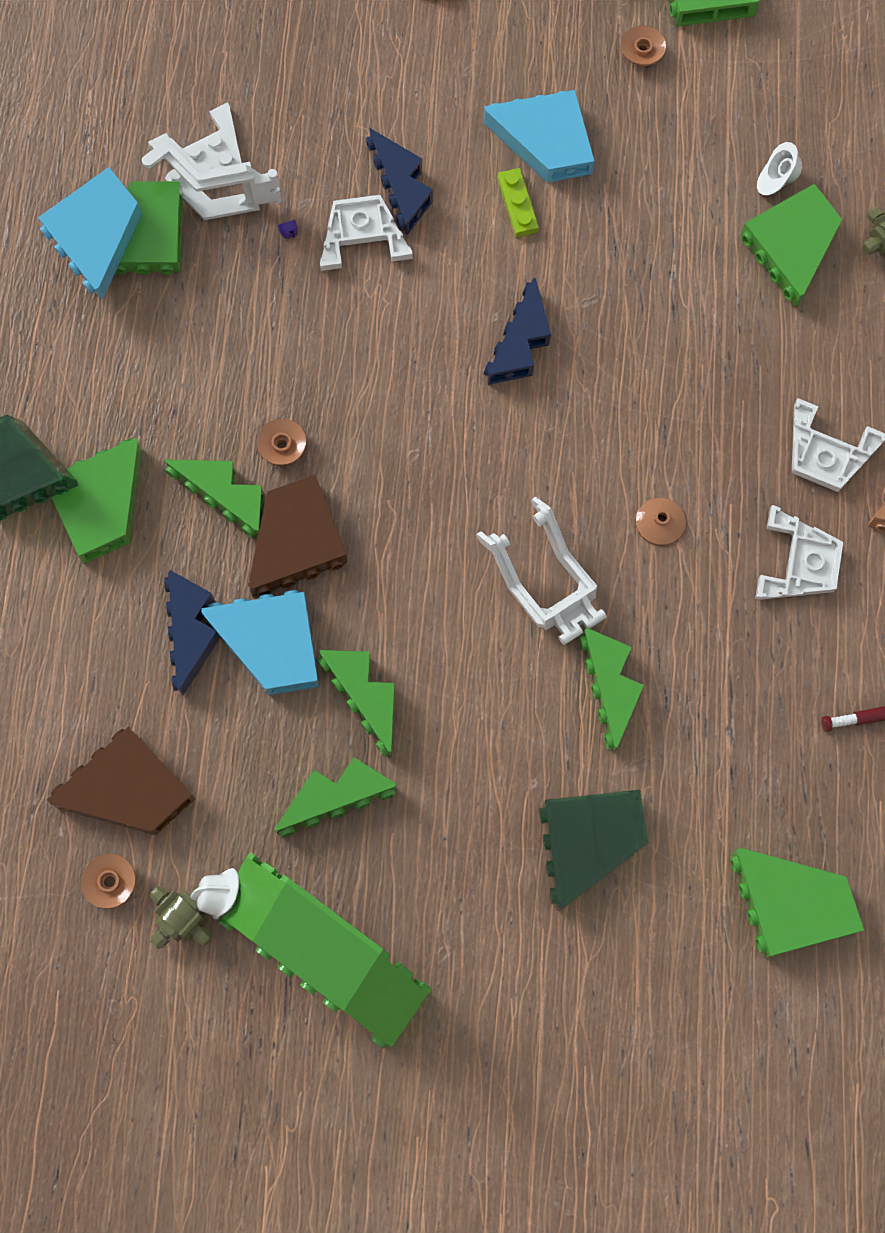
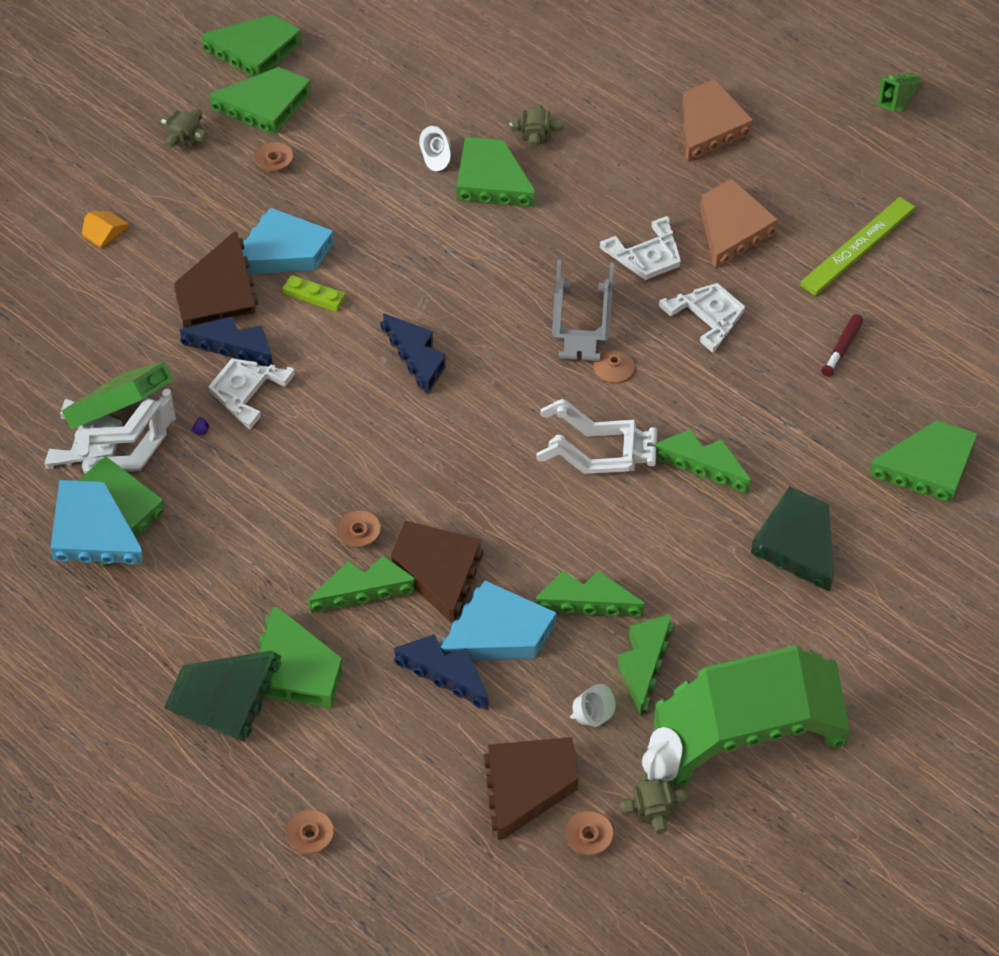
camera: 50 degrees left, 20 degrees down
none -> bright green slope [61,361,174,429]
none -> reddish brown slope [174,232,258,327]
none -> light grey piece [552,259,614,361]
none -> white piece [570,684,616,727]

